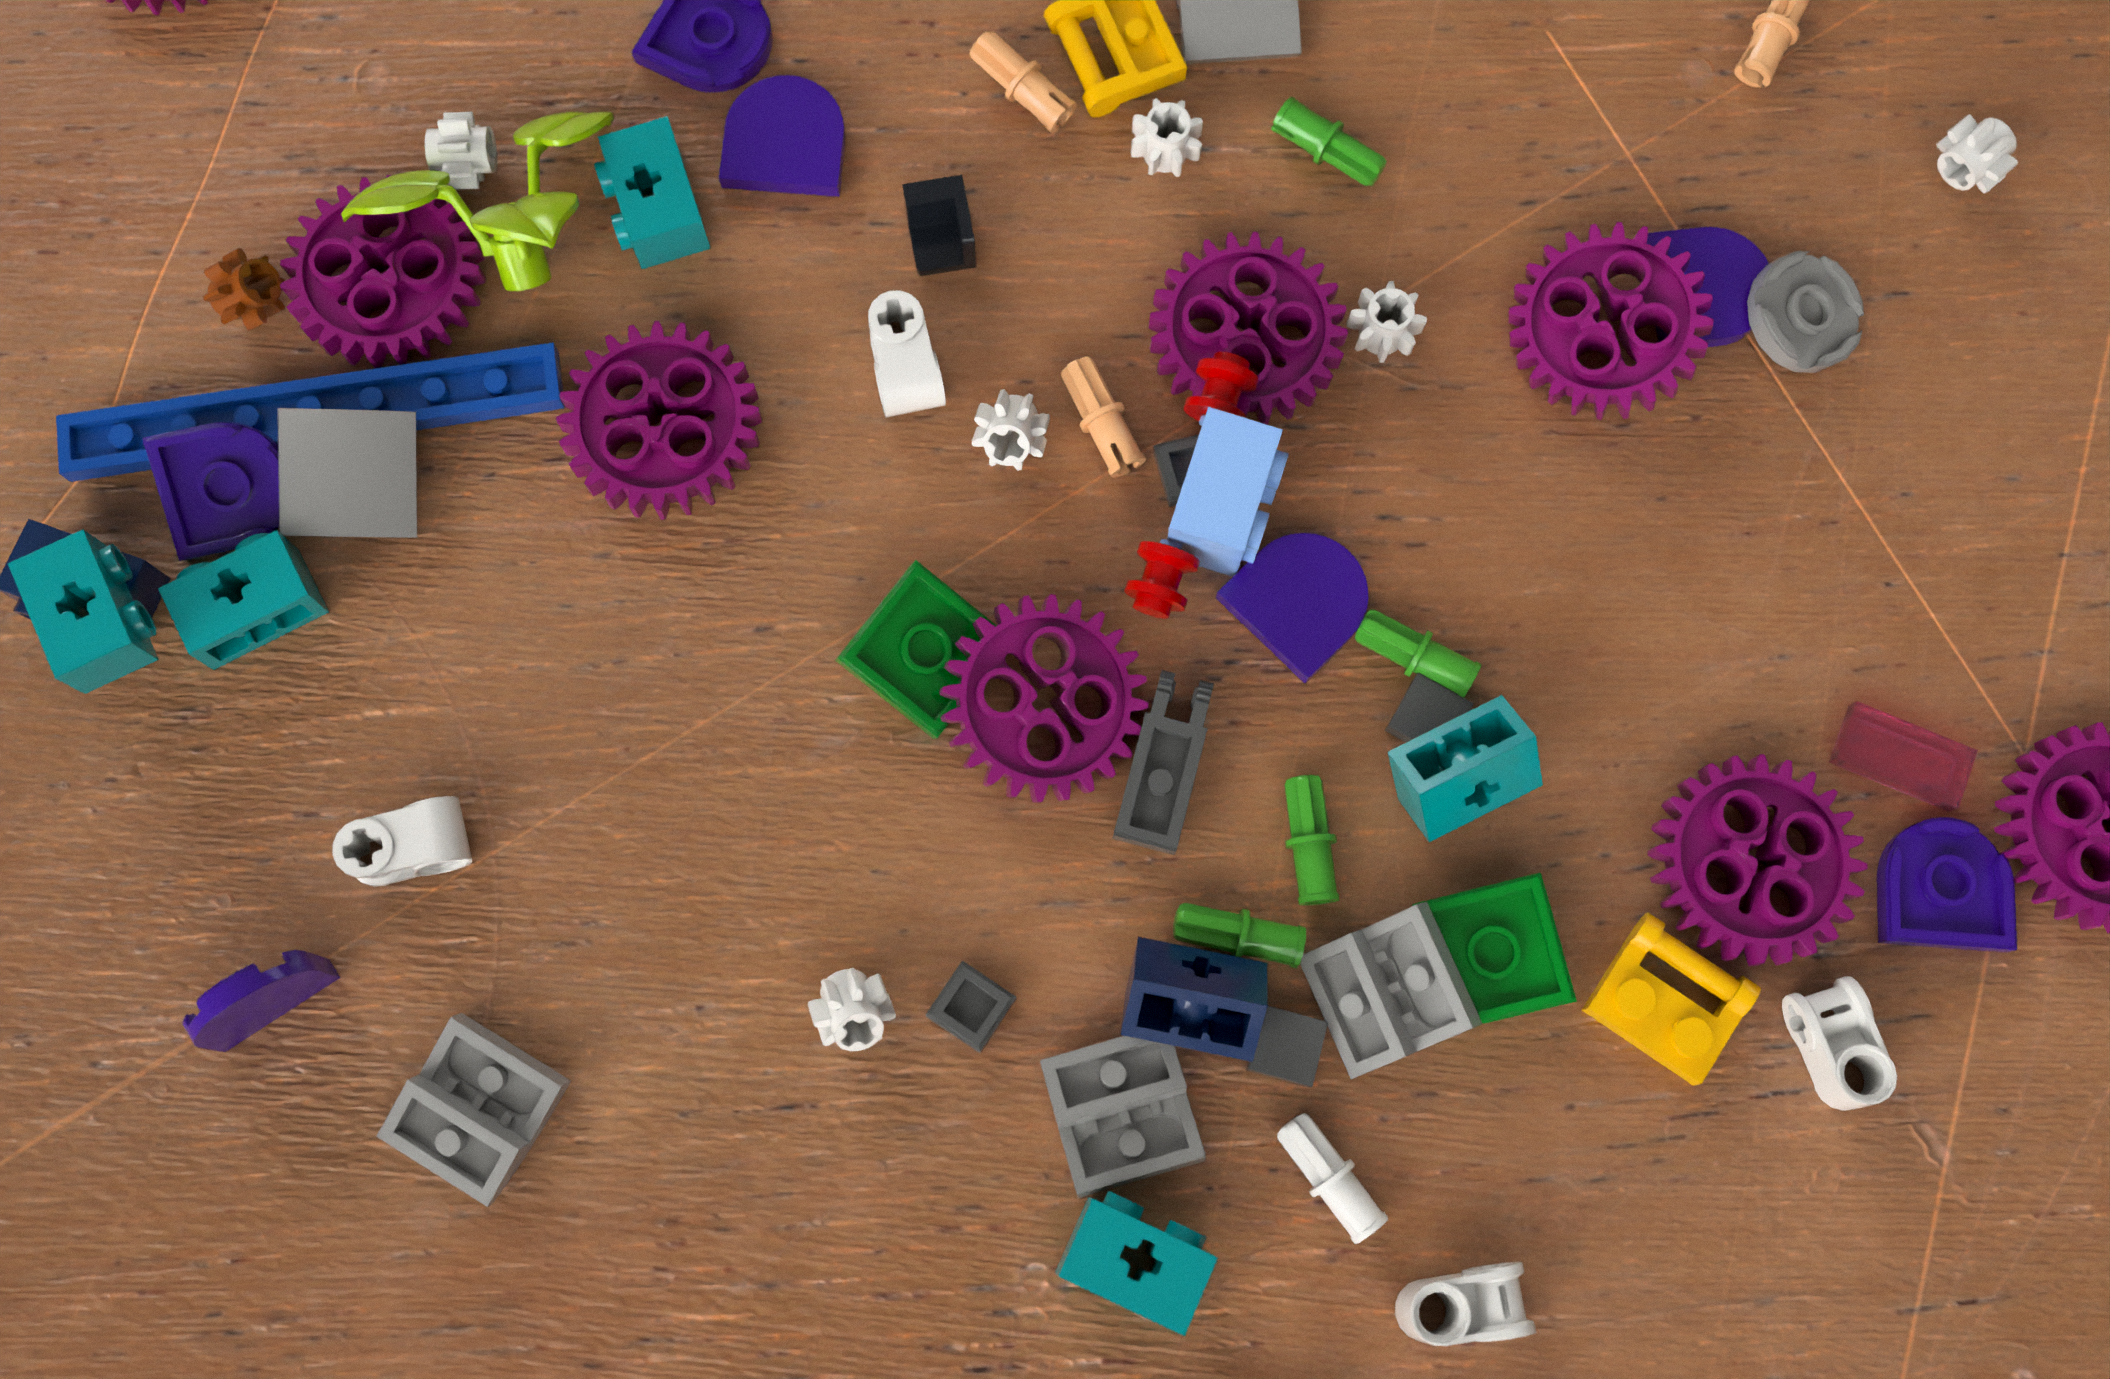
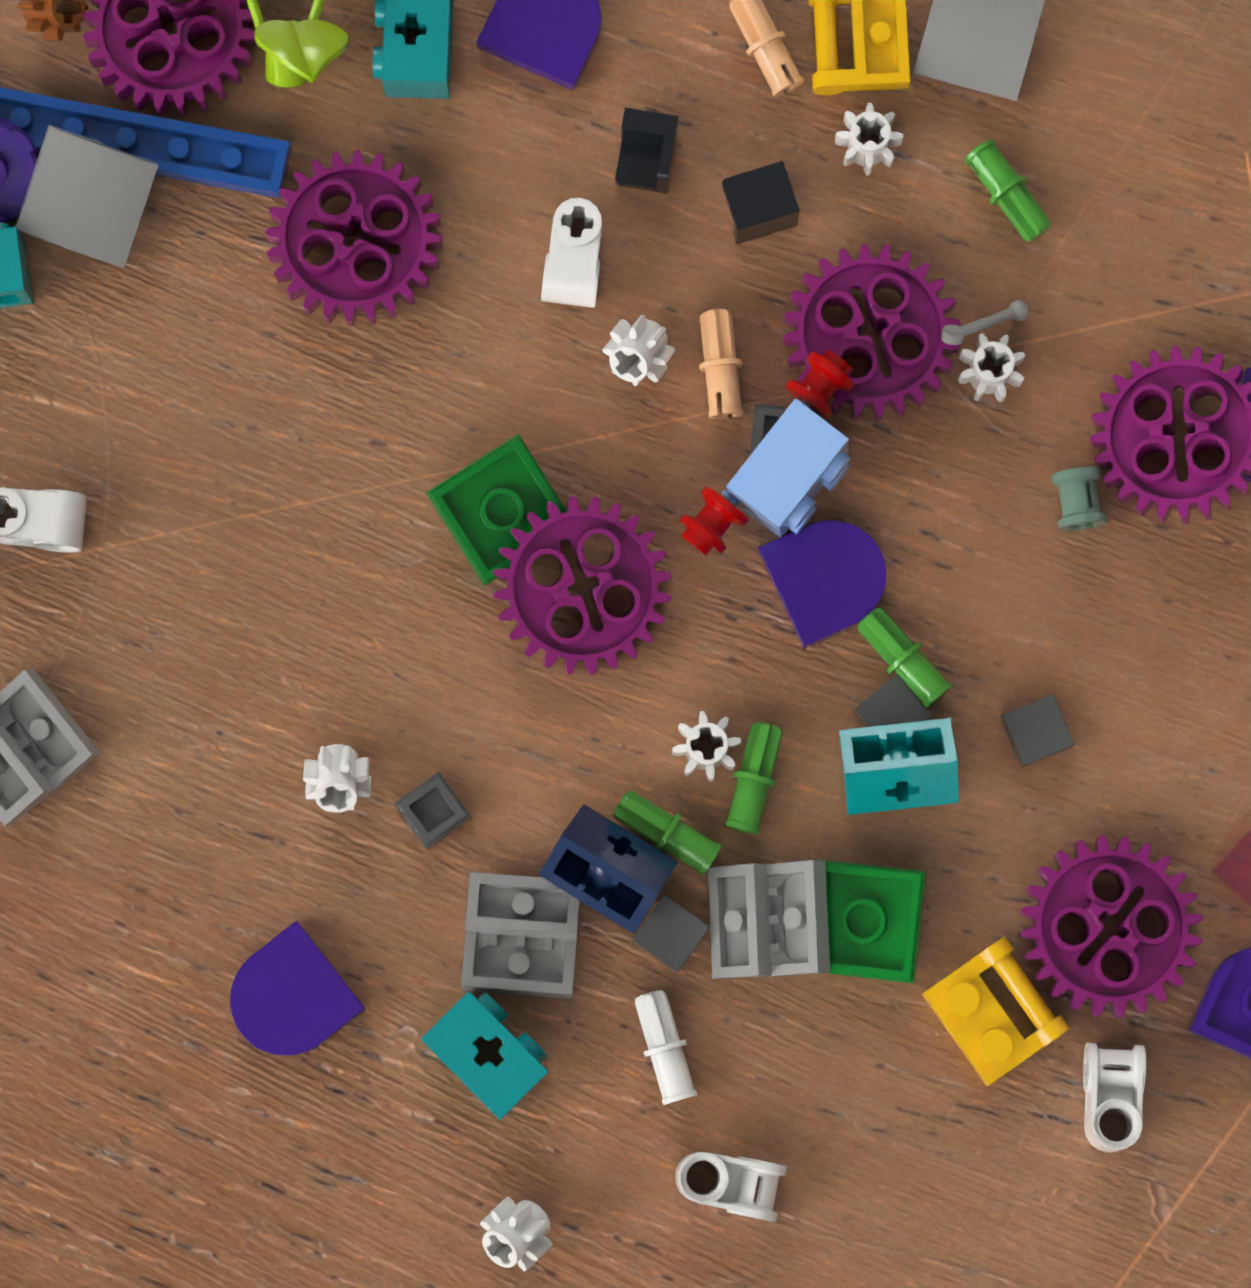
camera: 25 degrees right, 5 degrees up
dark grey hinge [1112,670,1214,855] -> none
none -> dark purple tile [230,921,366,1056]
none -> white gear [672,711,741,782]
none -> black panel [722,161,800,244]
none -> light grey hinge [941,300,1029,345]
none -> dark grey tile [1000,694,1075,768]
none -> sand green bush [1051,467,1107,532]

